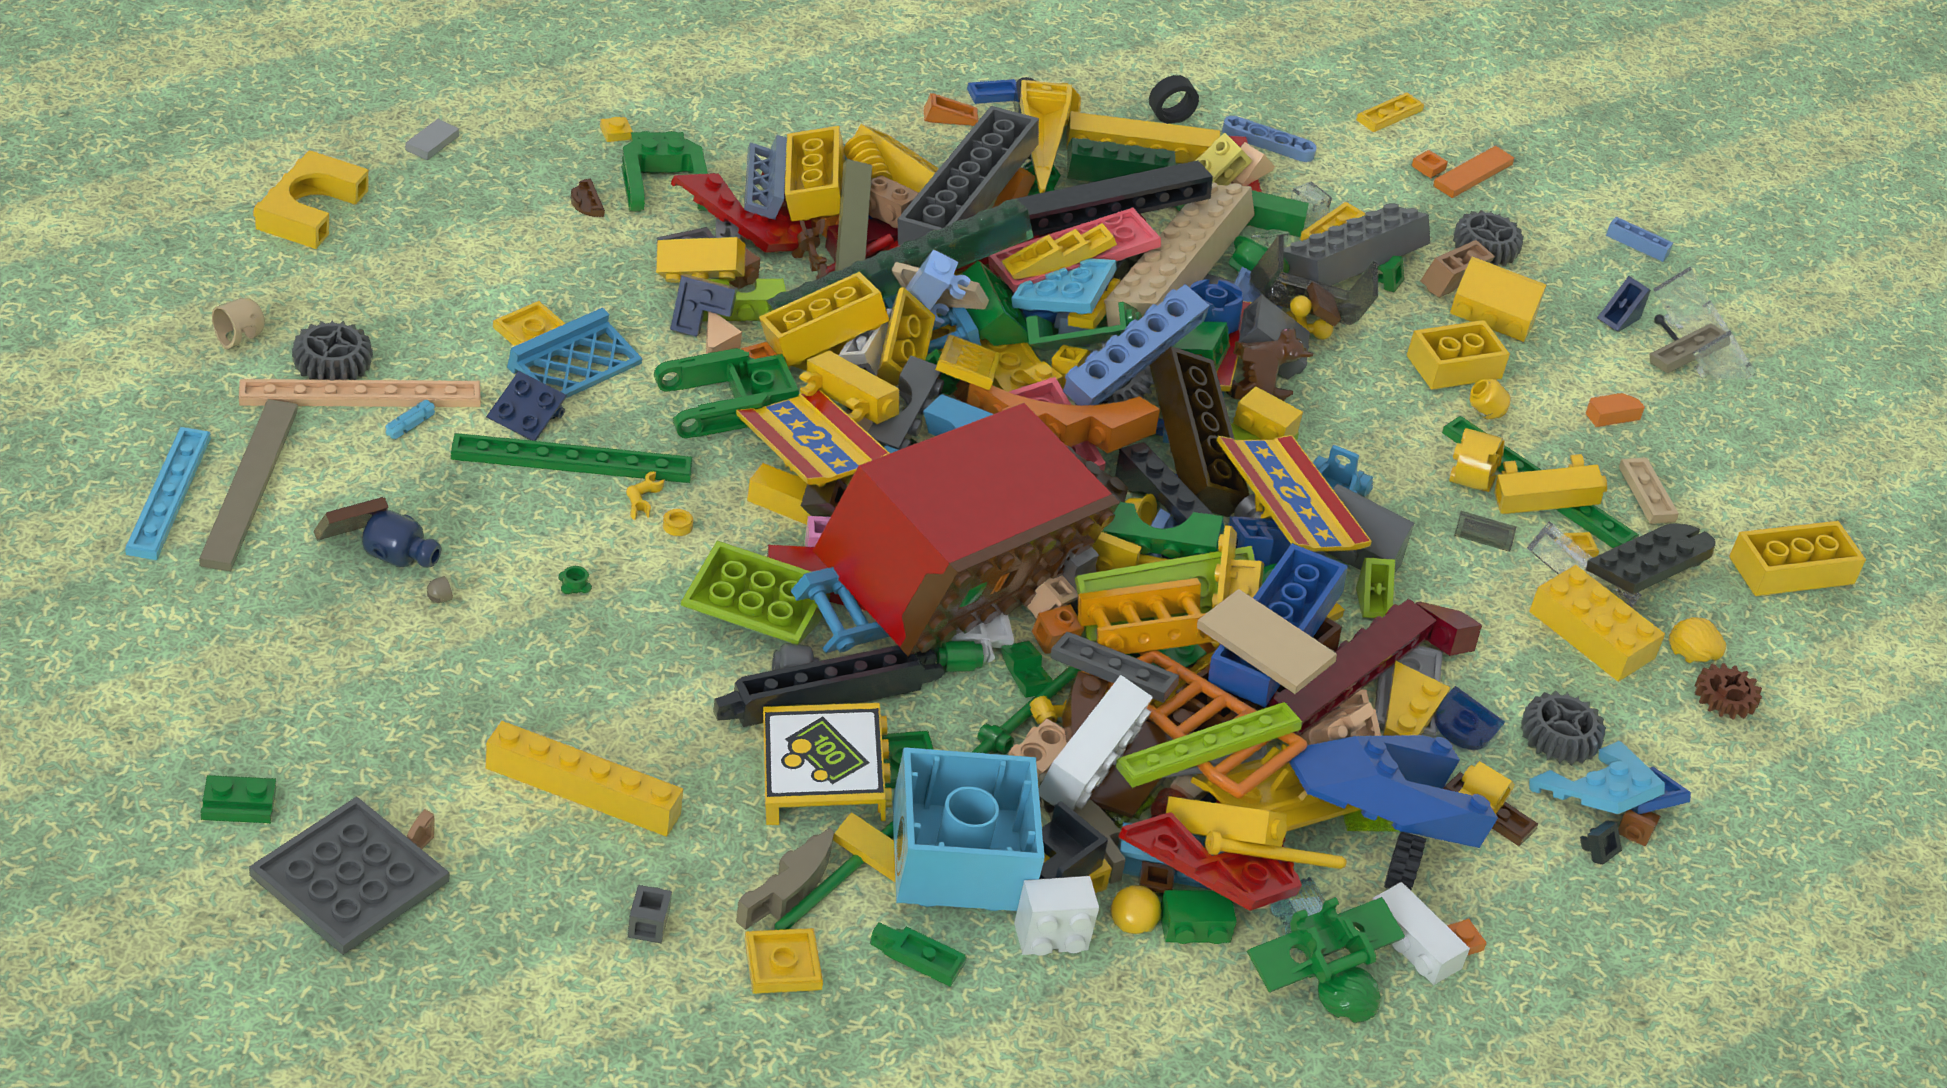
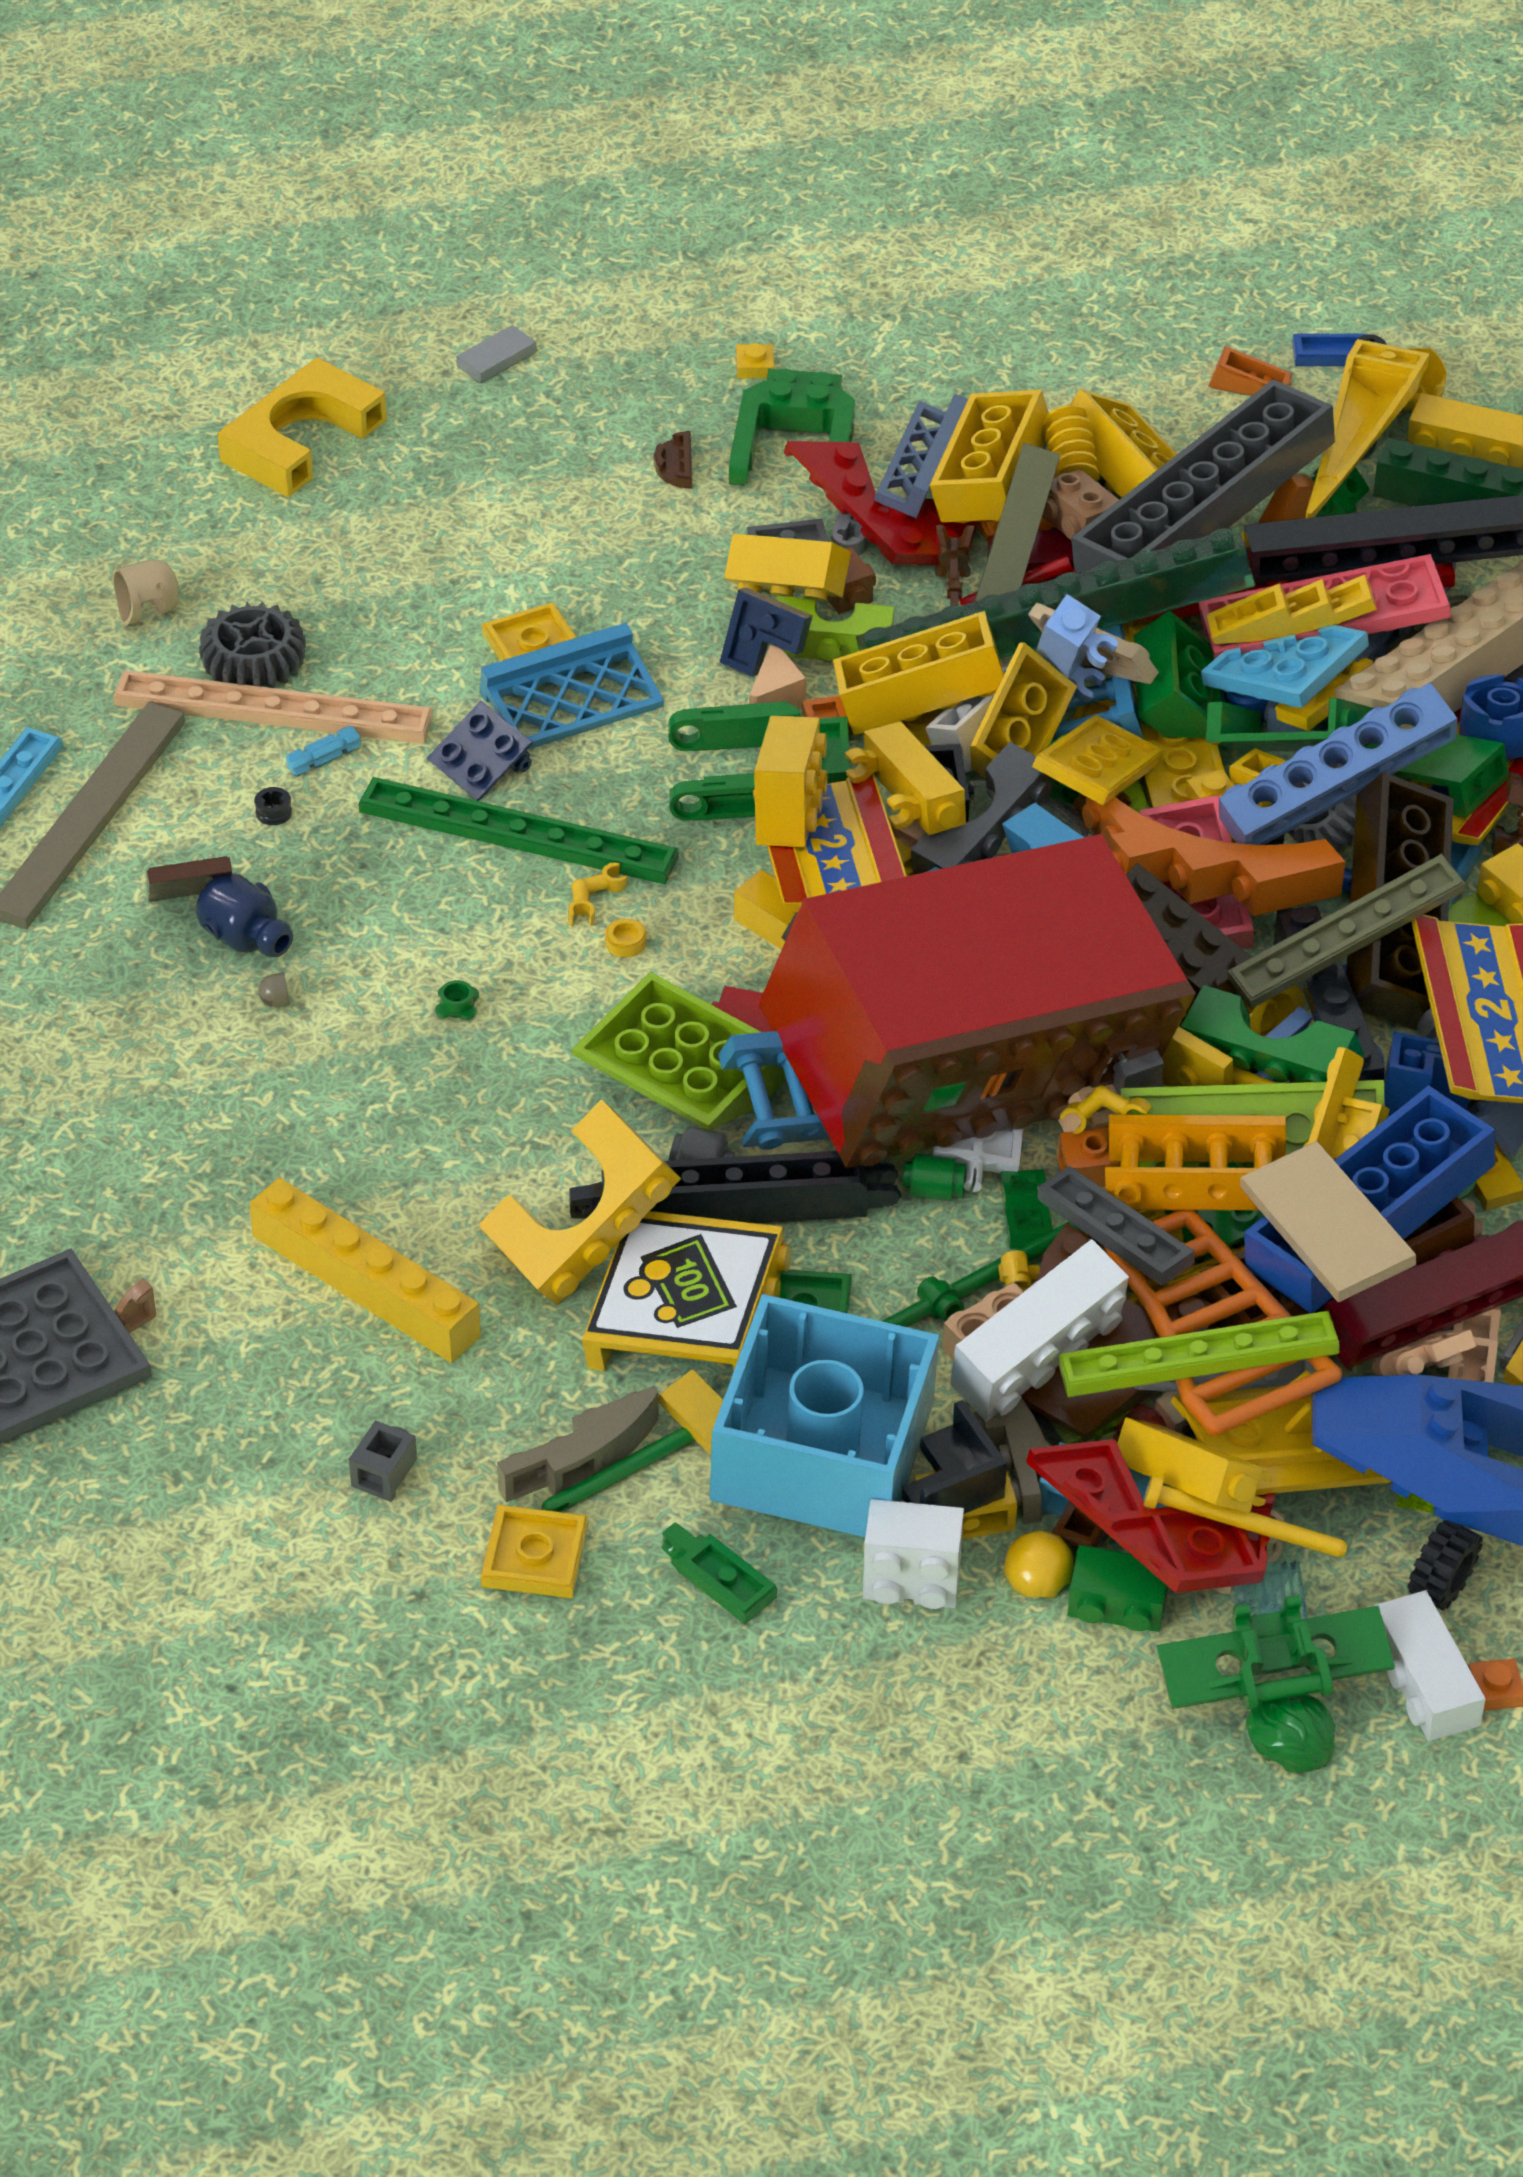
camera: 25 degrees right, 5 degrees up
none -> black bush [255,787,292,825]
none -> yellow arch [478,1099,681,1305]
none -> yellow brick [754,716,827,847]
none -> yellow arm [1059,1085,1152,1134]
none -> olive tile [1228,854,1466,1009]

